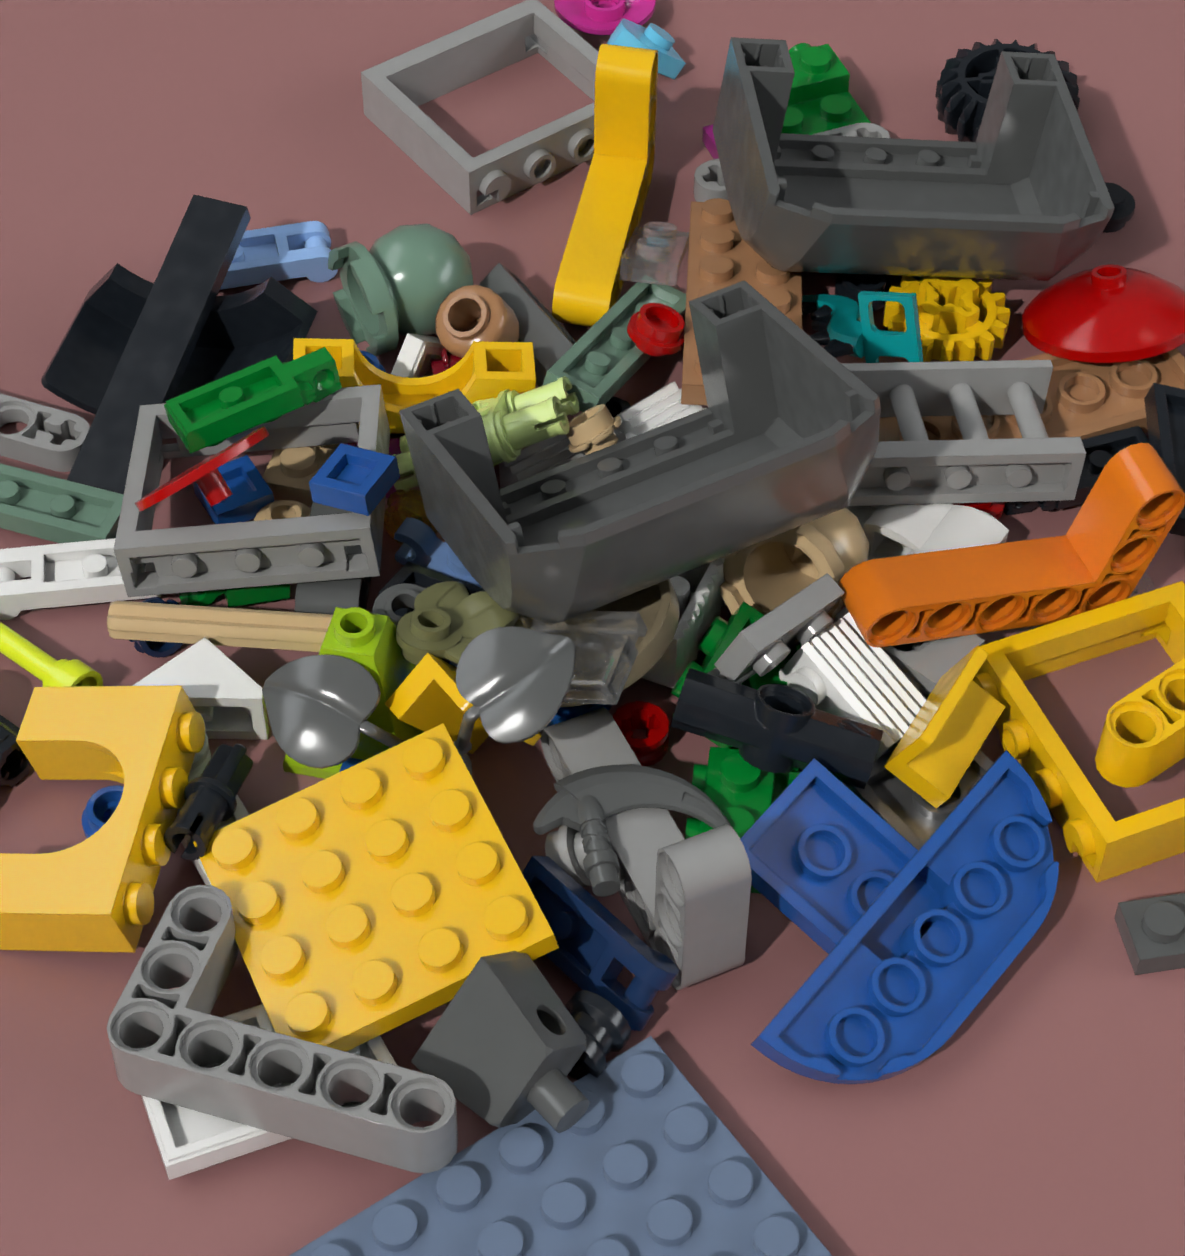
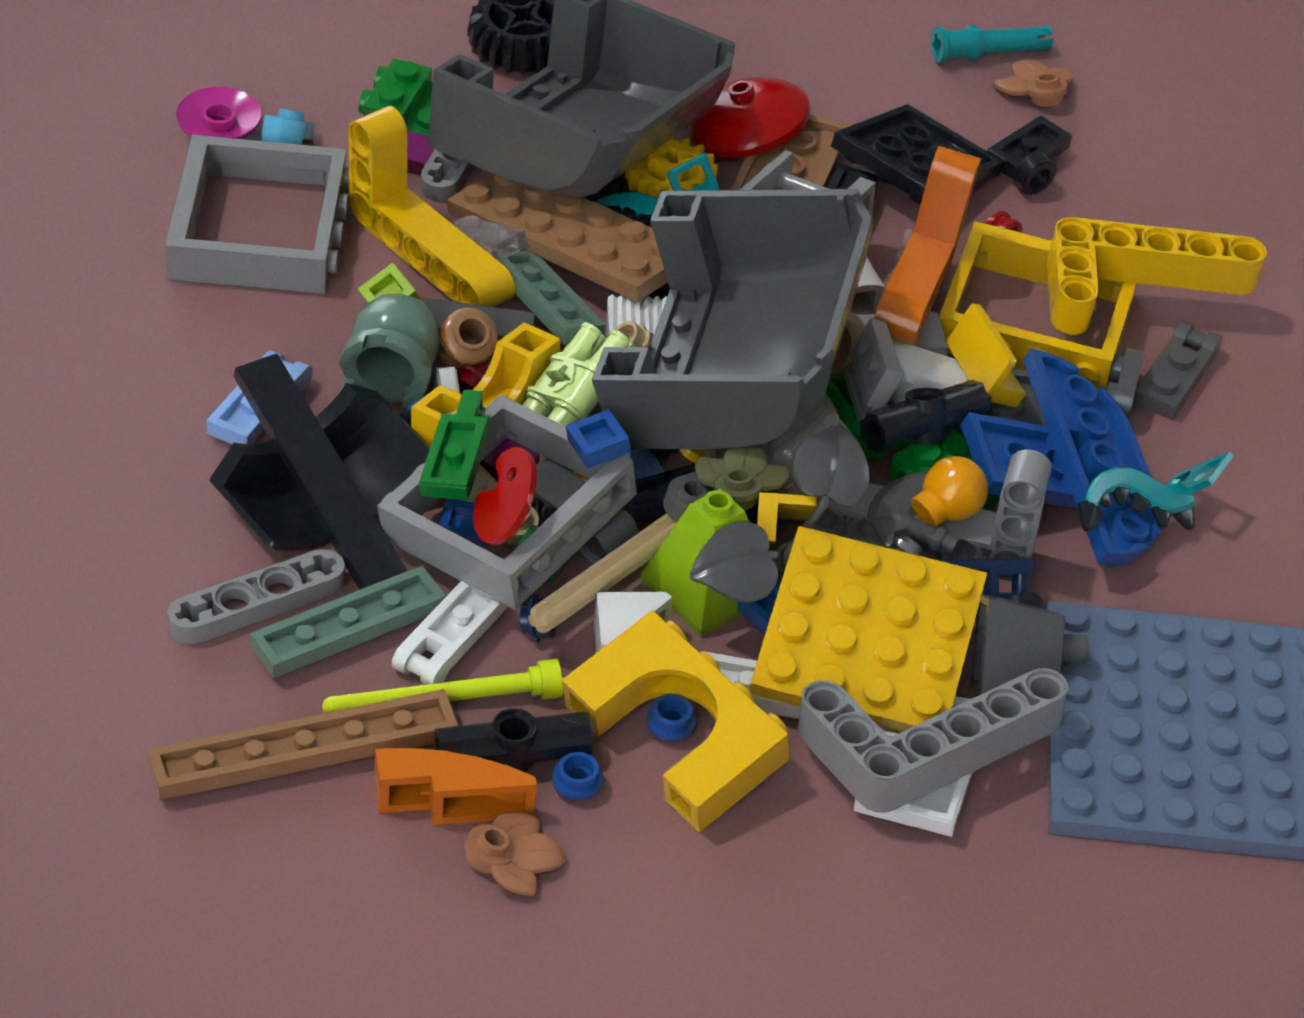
camera: 55 degrees left, 5 degrees down
black axle [164,743,253,860] -> none
red plate [627,303,685,357] -> none
none -> lime plate [357,263,421,303]
none -> light orange piece [910,456,988,528]
none -> teal piece [1077,451,1233,532]
none -> dark grey plate [1107,347,1144,419]

